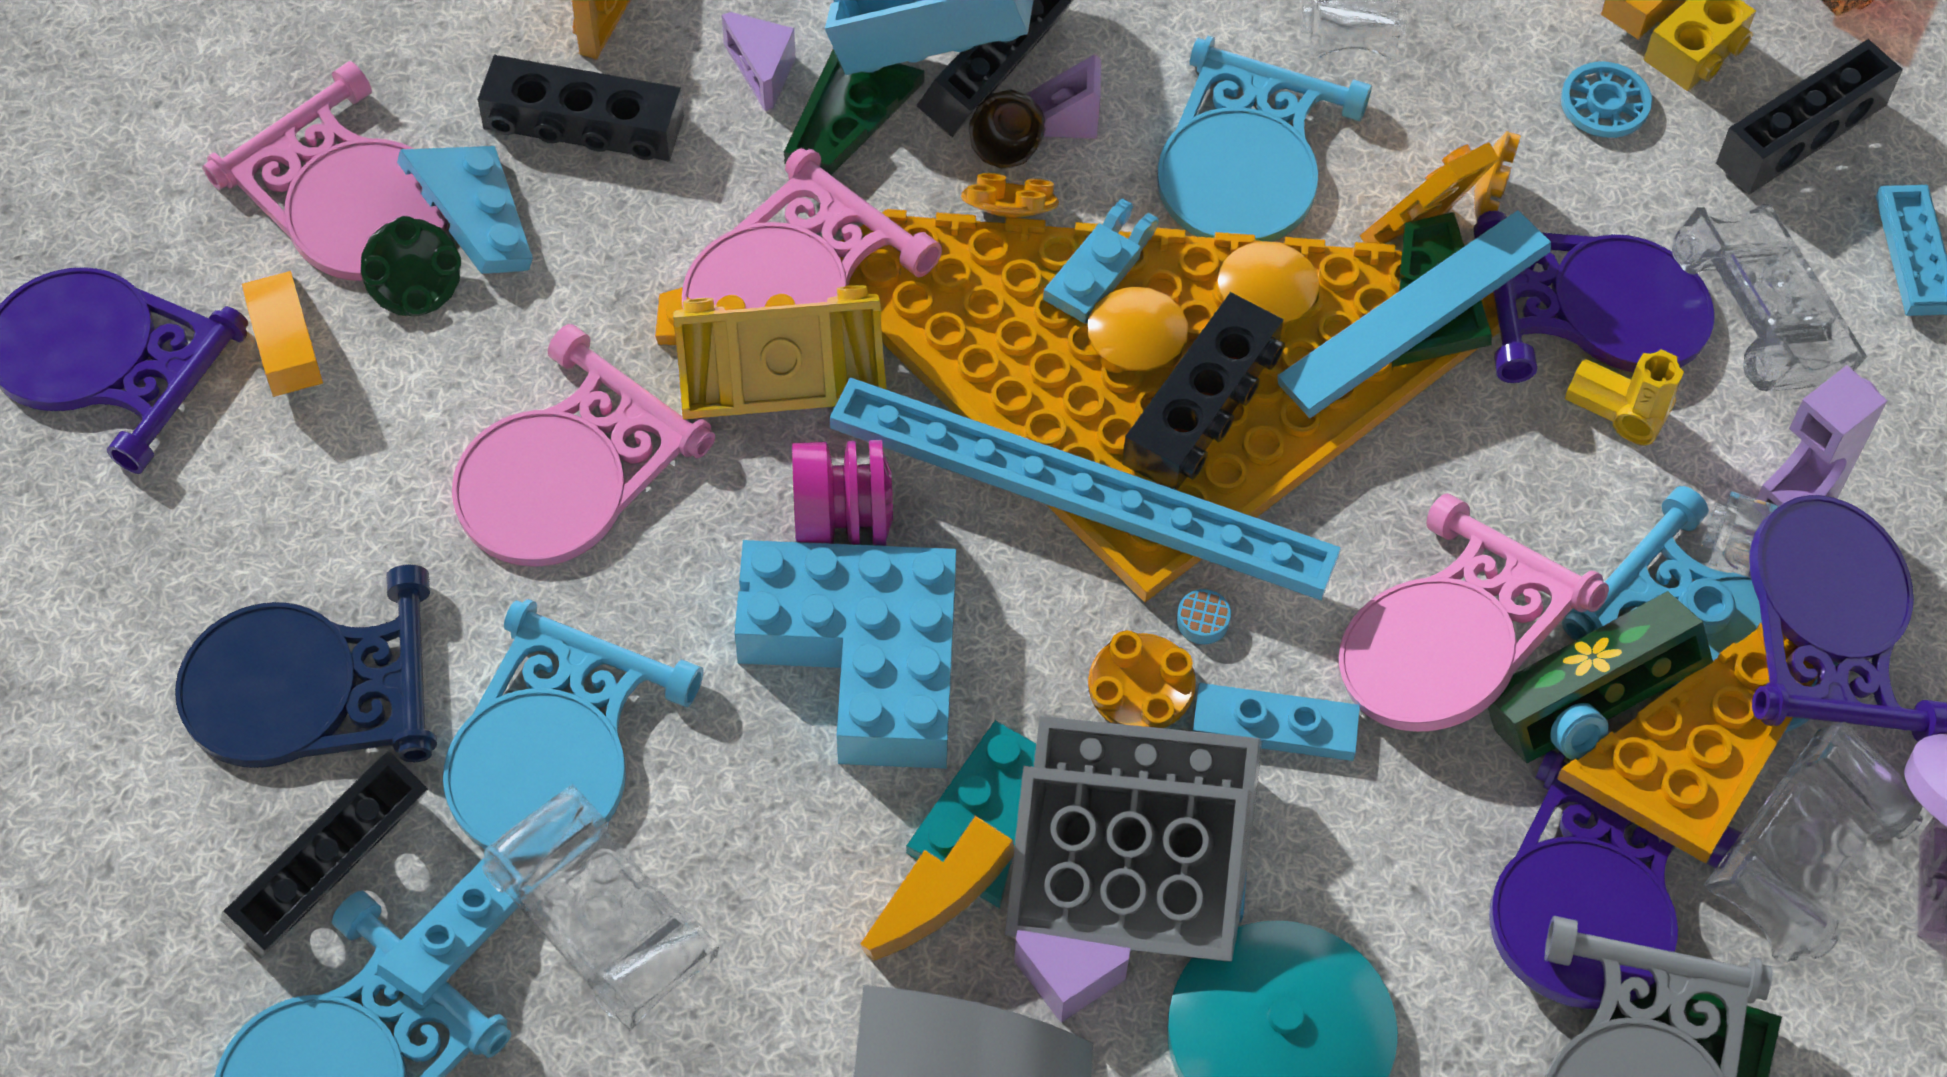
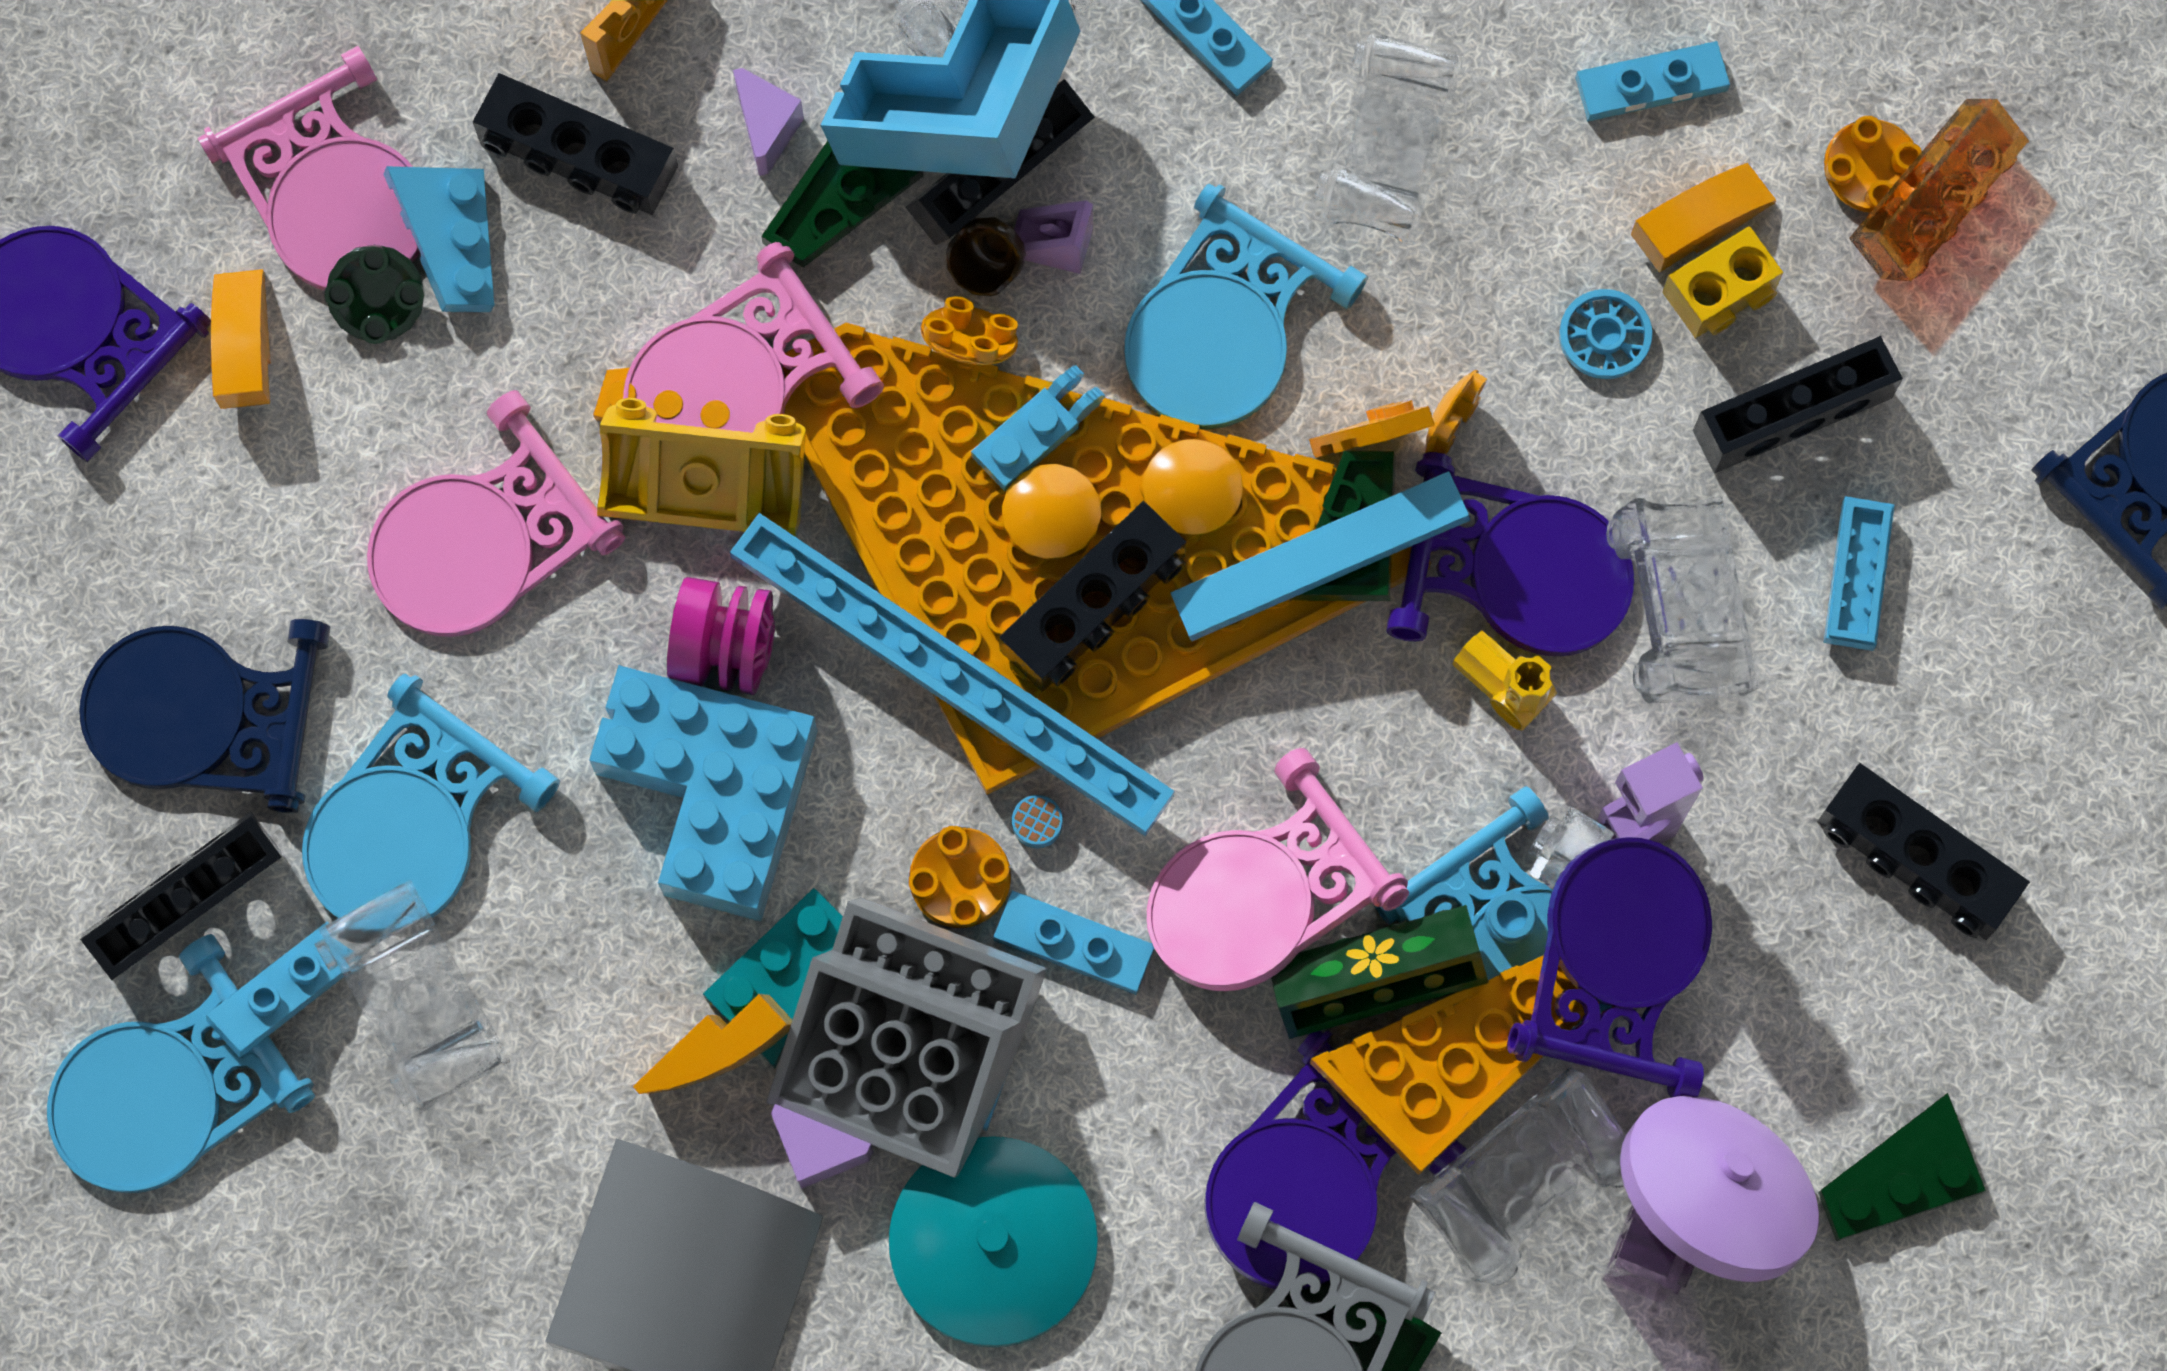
camera: 15 degrees right, 15 degrees up
medium azure tile [1550,703,1608,760] -> none

